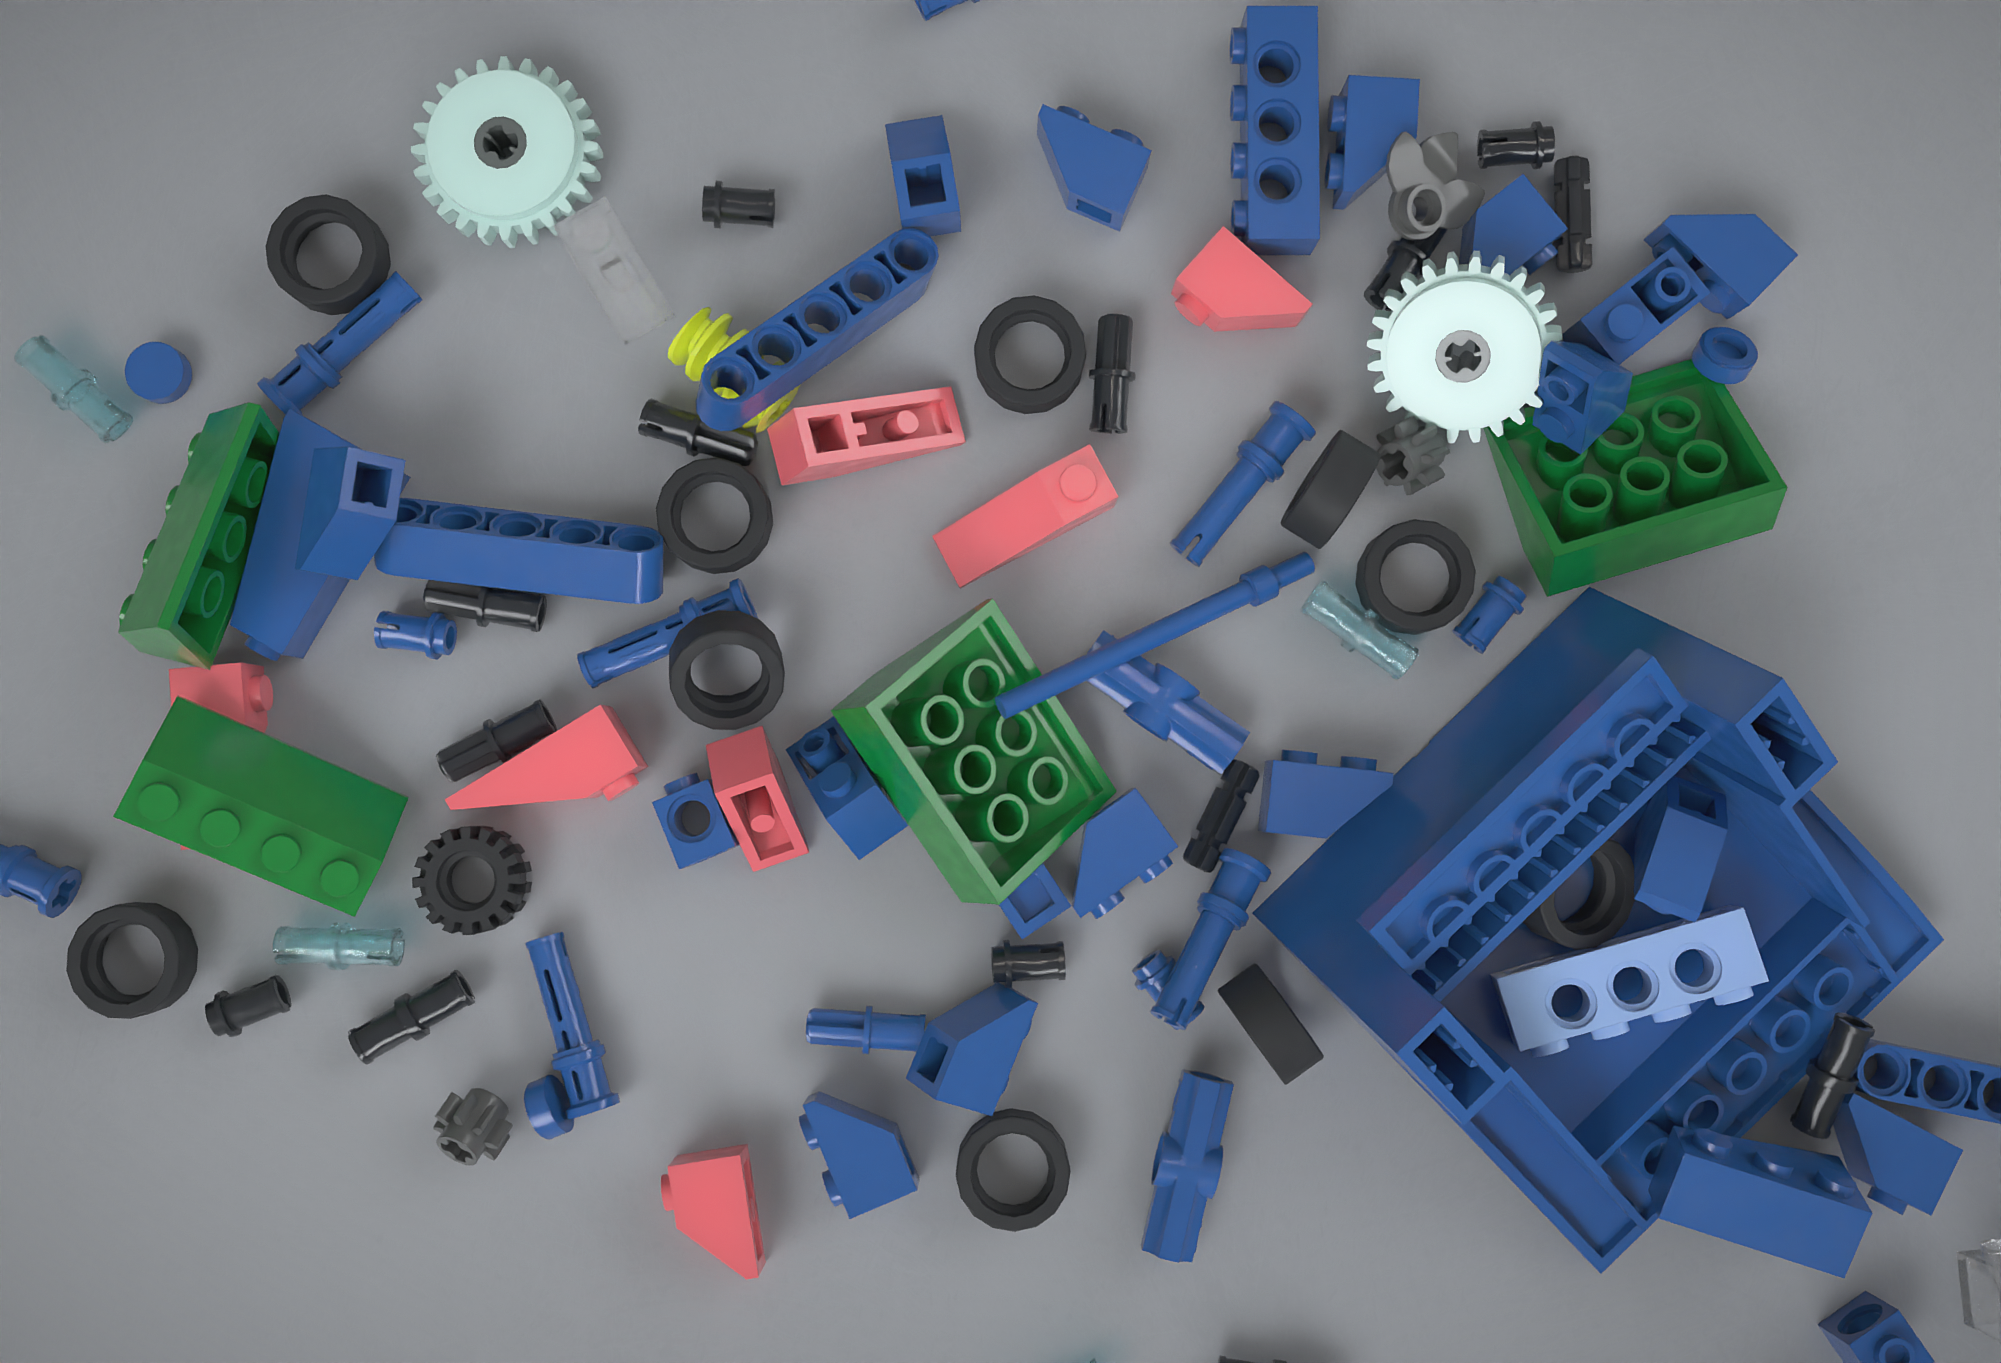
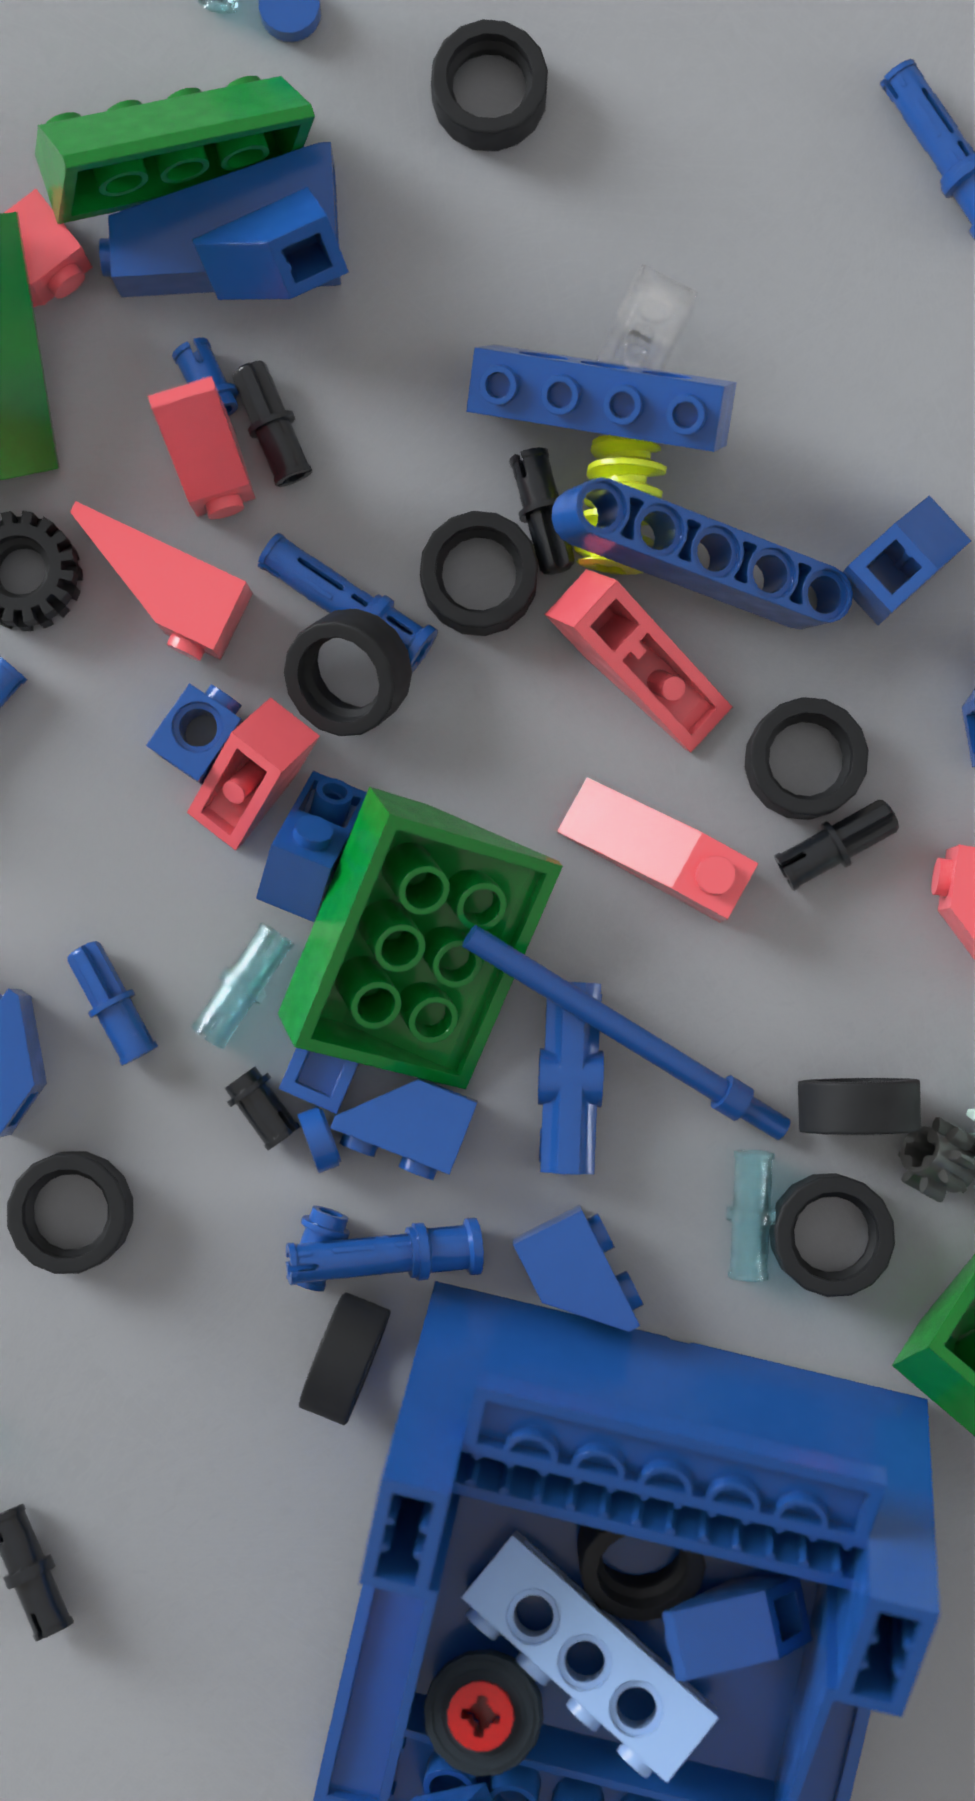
camera: 60 degrees right, 0 degrees up
blue pin [257,271,423,416] -> none
blue beam [374,498,663,604] -> none
light aqua gear [411,56,603,248] -> none
black axle [436,699,557,782] -> none
black pin [702,180,775,229] -> none
blue slope [905,982,1038,1116] -> none
blue piece [1141,1069,1234,1263] -> none
blue pin [1169,401,1316,567] -> none
black axle [1183,759,1260,873] -> none
blue pin [1452,576,1527,654] -> none
none -> coral slope [148,376,256,519]
none -> clear light blue pin [191,922,295,1049]
none -> blue tile [297,1106,342,1173]
none -> black wheel [424,1649,544,1776]
none -> blue brick [466,345,737,452]

